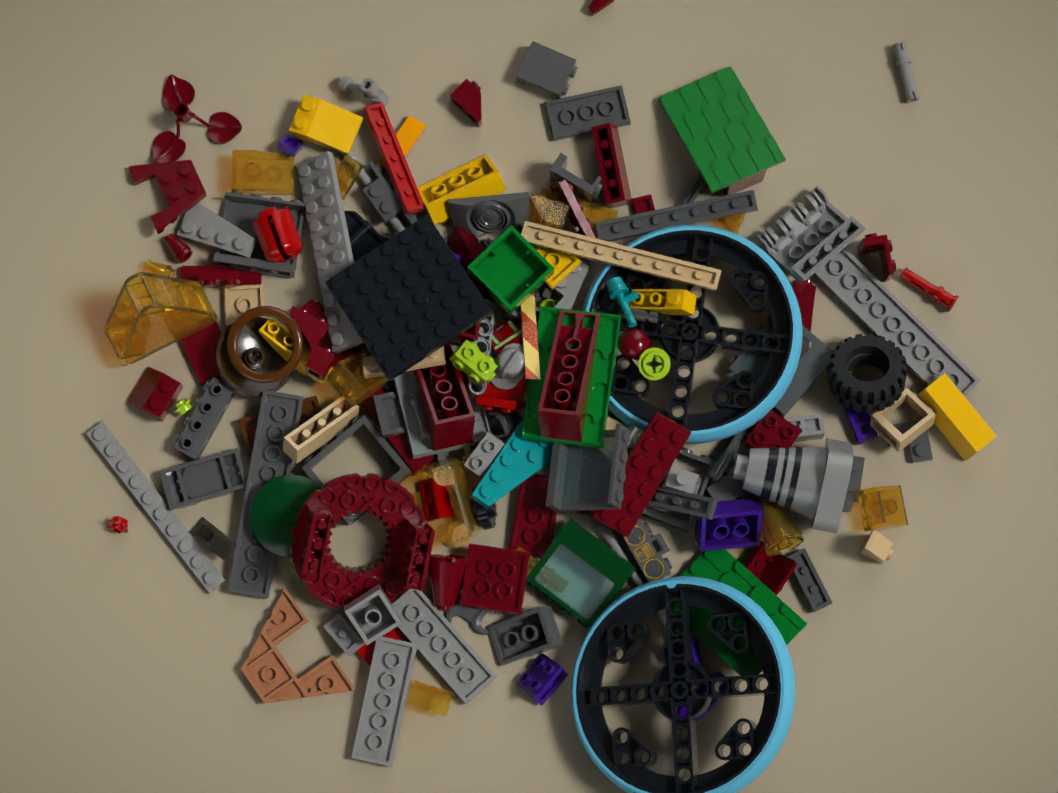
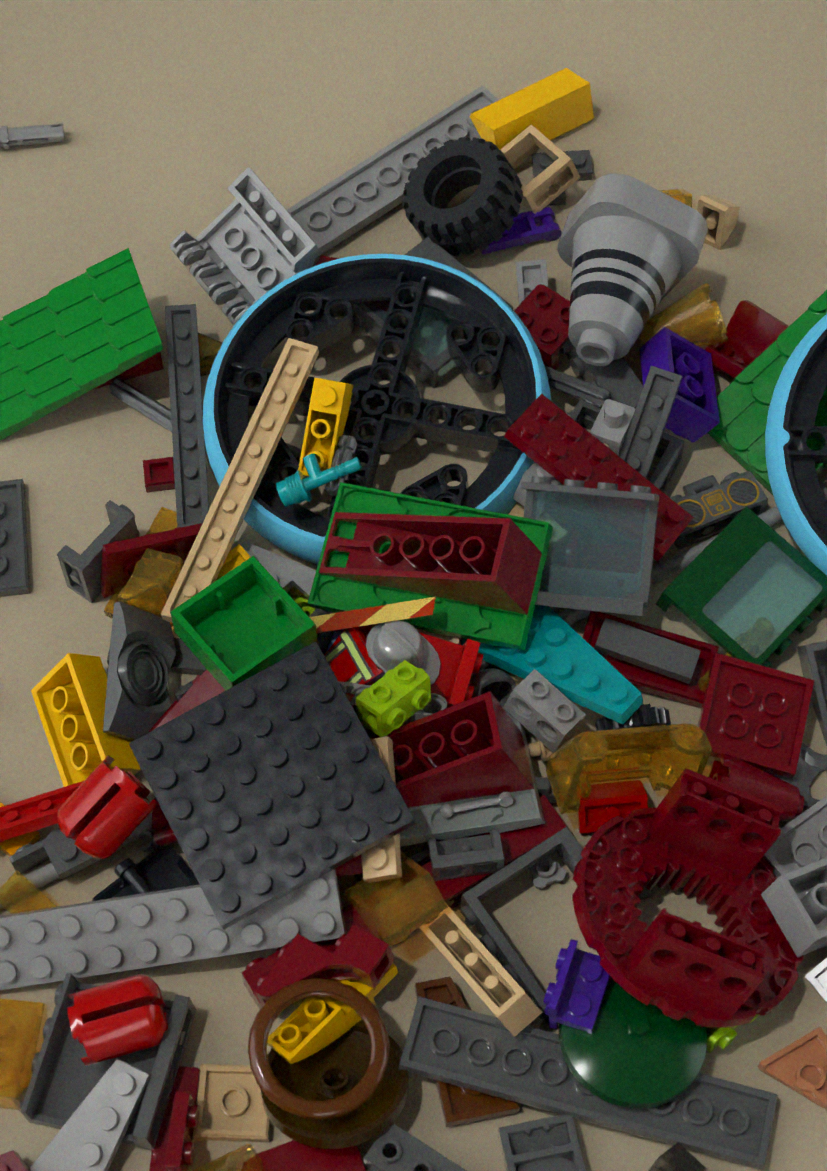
camera: 80 degrees left, 20 degrees down
dark red brick [591,122,632,208] -> none
dark red hair [618,329,651,361] -> none
lime gear [637,347,671,380] -> none
dark grey plate [787,548,832,613] -> none
dark red bracket [858,233,896,281] -> none
red pin [899,267,959,312] -> none
none -> red cylinder [57,755,159,859]
none -> dark purple bracket [544,939,610,1034]
none -> dark grey tile [594,617,701,684]

